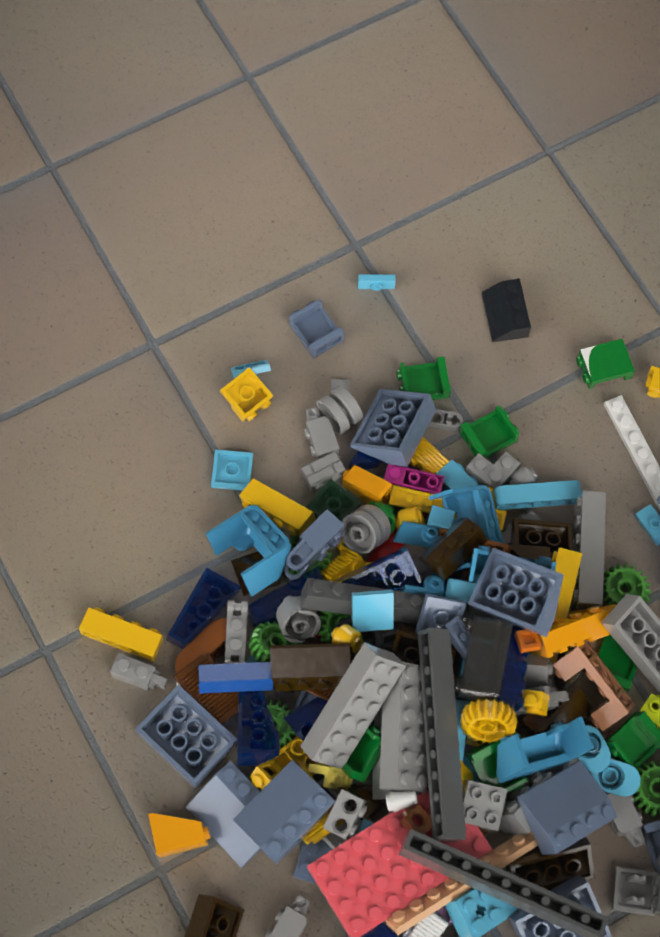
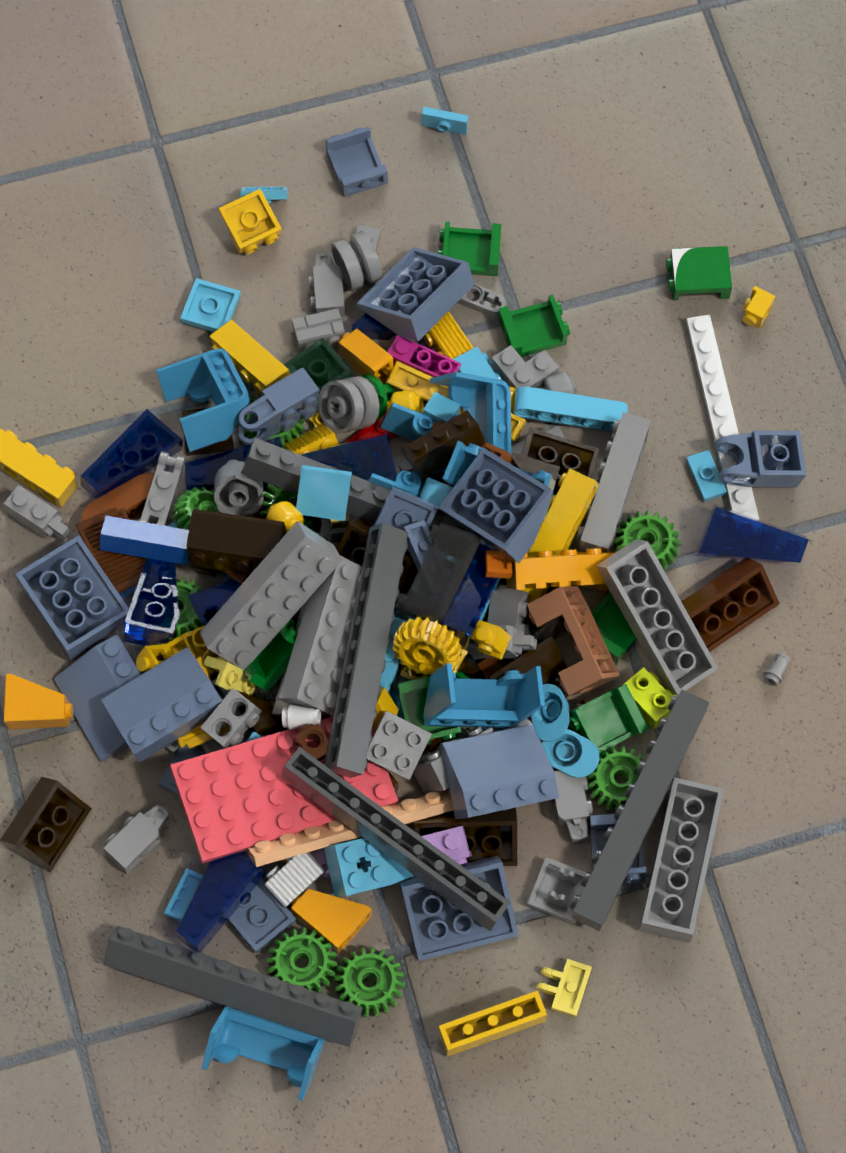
camera: 15 degrees right, 0 degrees up
black slope [481,278,531,342] -> none
none -> lavender bracket [421,826,472,865]

